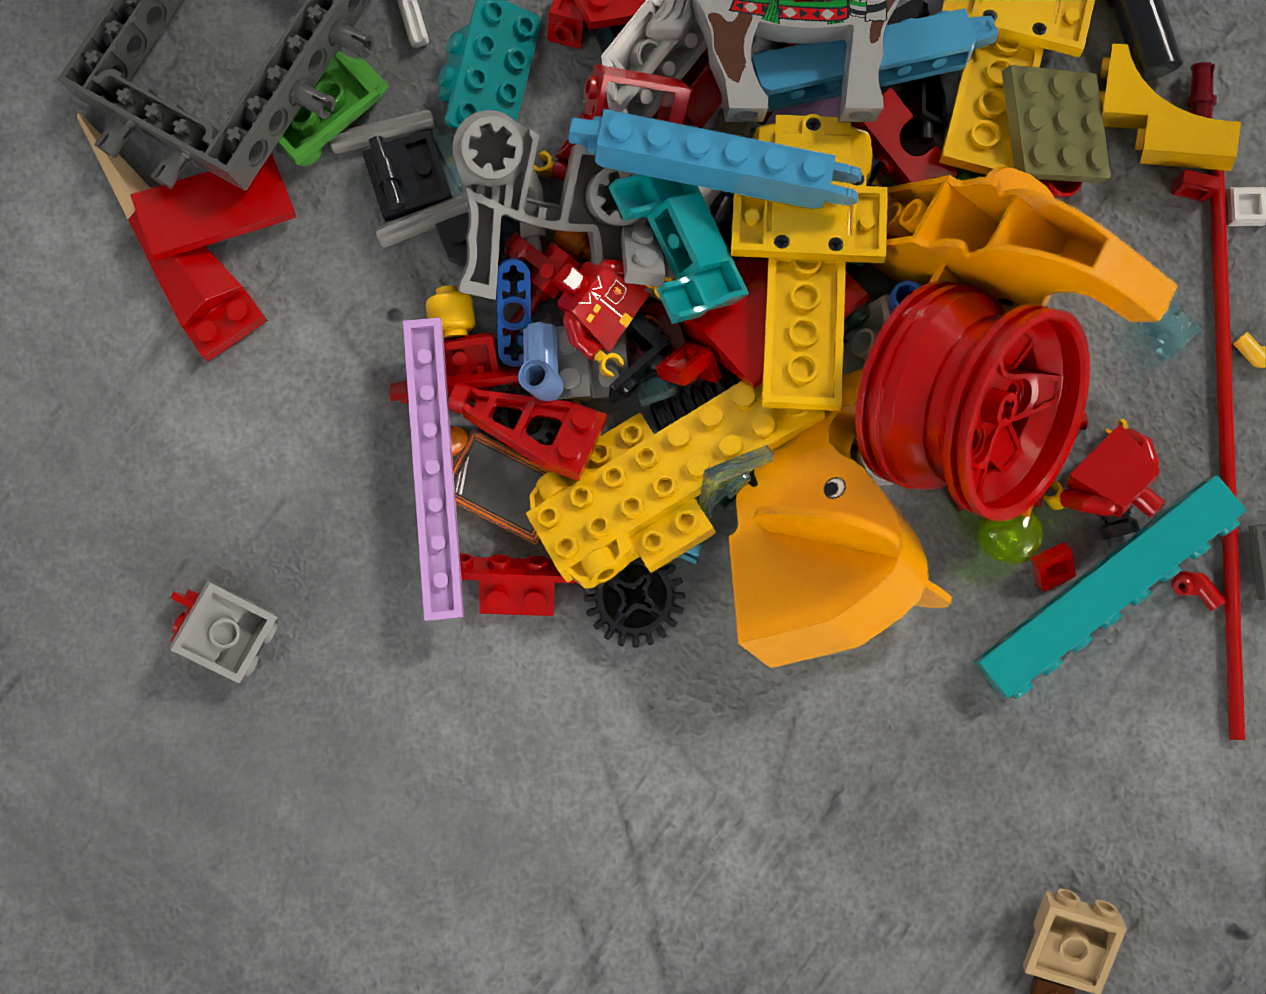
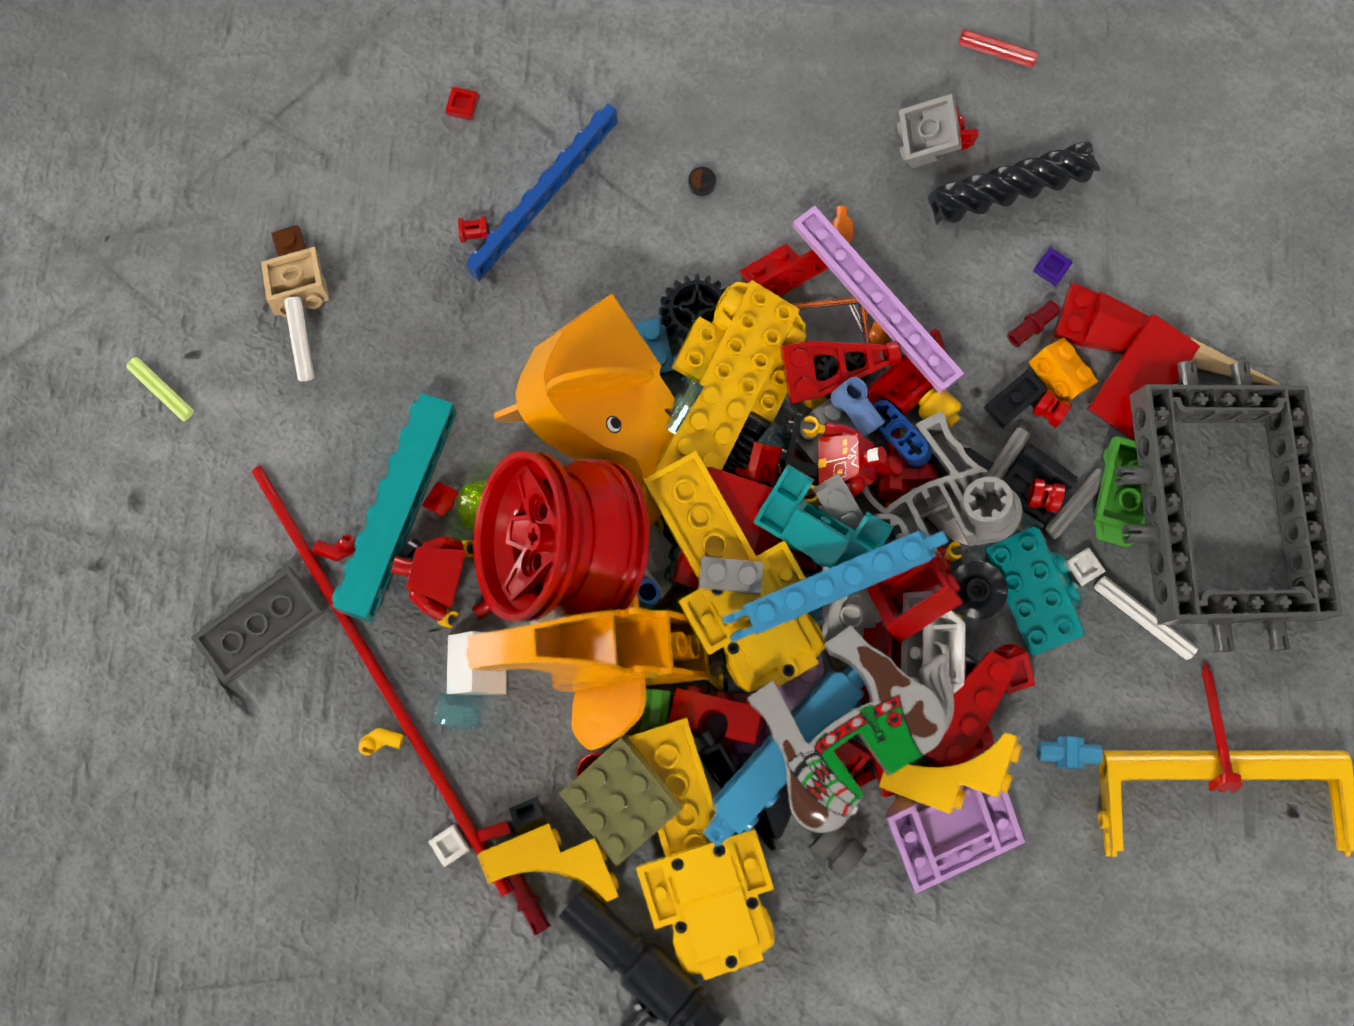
camera: 145 degrees right, 5 degrees down
none -> white axle [284,297,314,381]
none -> white slope [446,631,507,695]
none -> red bush [458,216,489,243]
none -> blue plate [466,103,618,281]
none -> black plate [509,797,547,836]
none -> dark azure plate [635,317,675,376]
none -> black tile [688,167,716,196]
none -> light grey plate [698,556,764,595]
none -> orange cylinder [832,206,854,243]
none -> black piece [928,142,1100,225]
none -> black dish [952,561,1008,620]
none -> axle [959,29,1038,68]
none -> black plate [984,369,1047,428]
none -> dark red pin [1007,300,1061,347]
none -> red wheel [1027,478,1065,513]
none -> light orange bracket [1029,338,1099,402]
none -> red wheel [1031,389,1072,429]
none -> dark purple tile [1033,247,1073,287]
none -> white tile [1067,547,1106,588]

